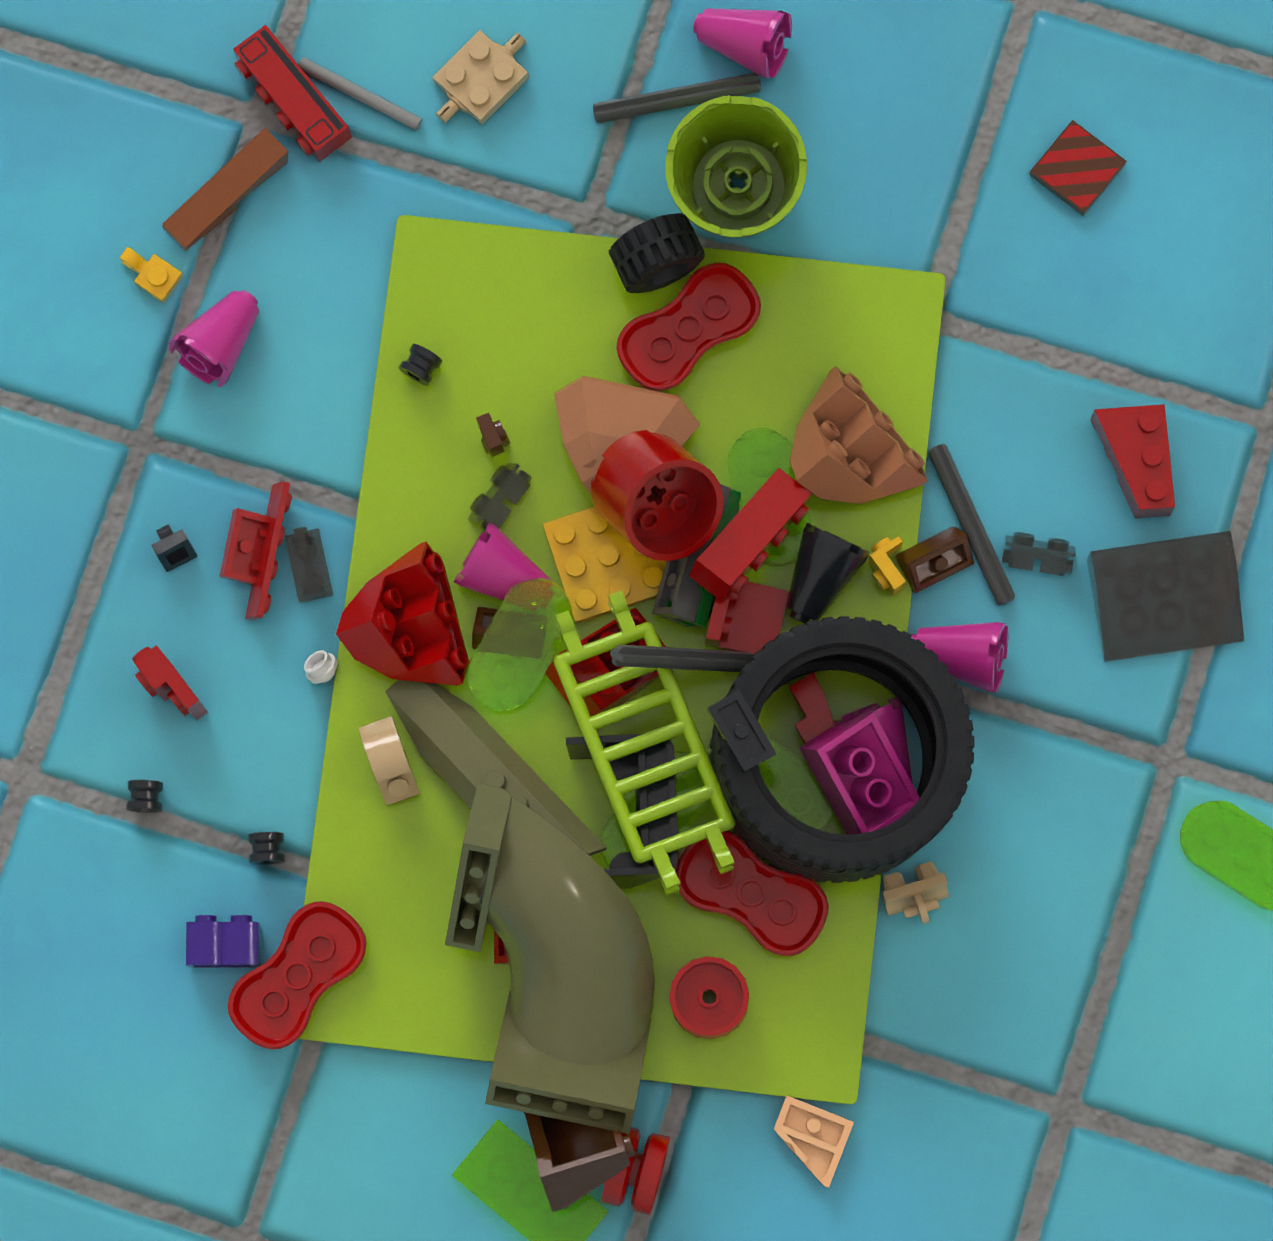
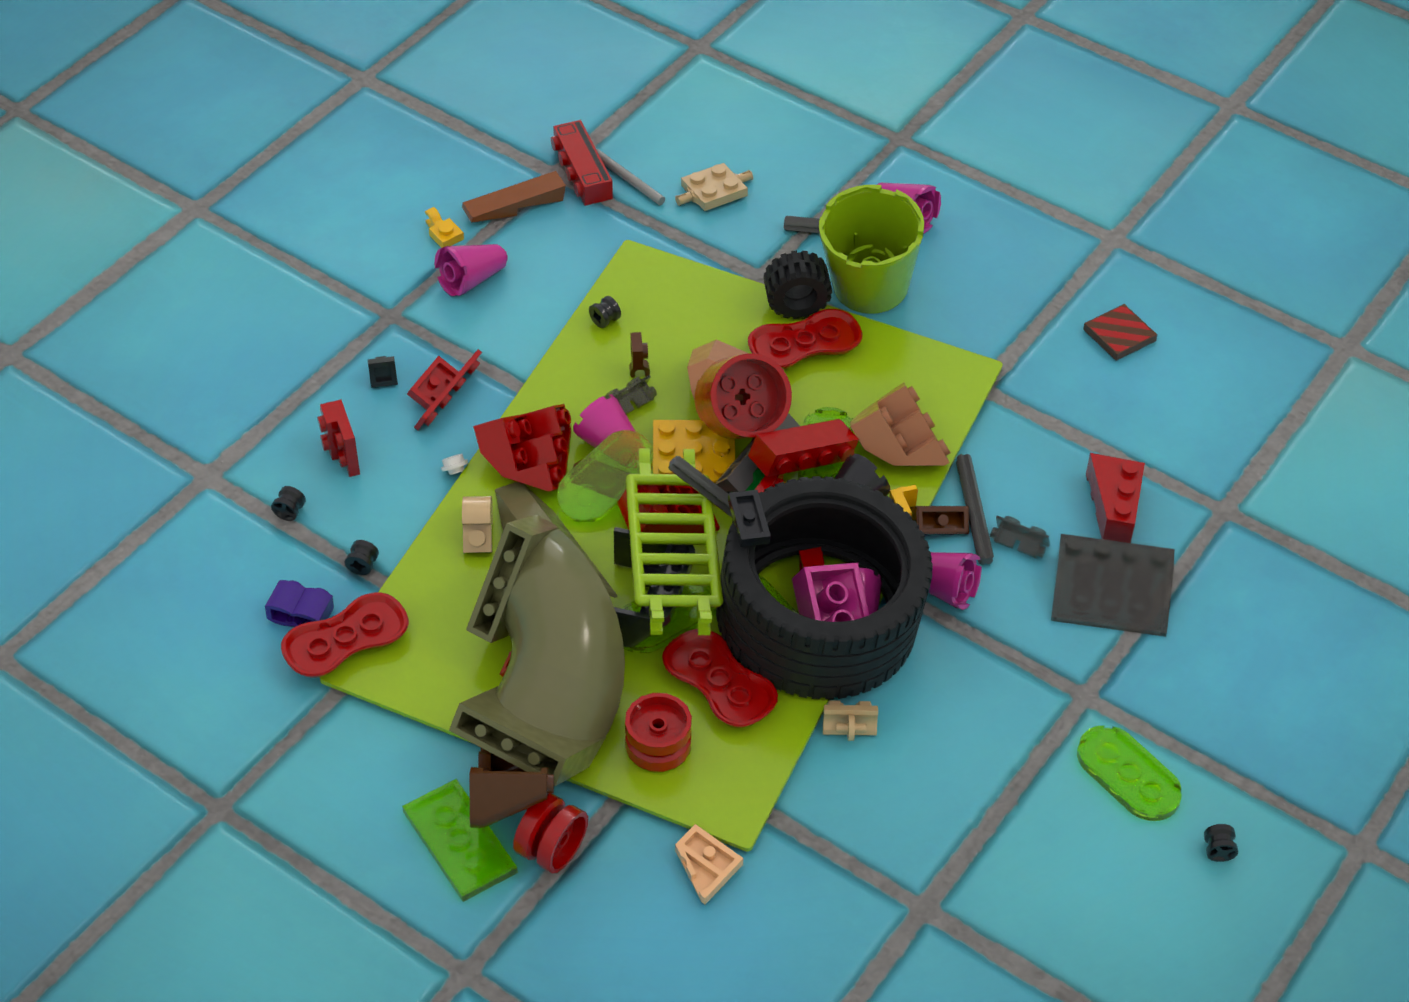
camera: 10 degrees right, 30 degrees down
clear smoke hinge [285,527,333,603] -> none

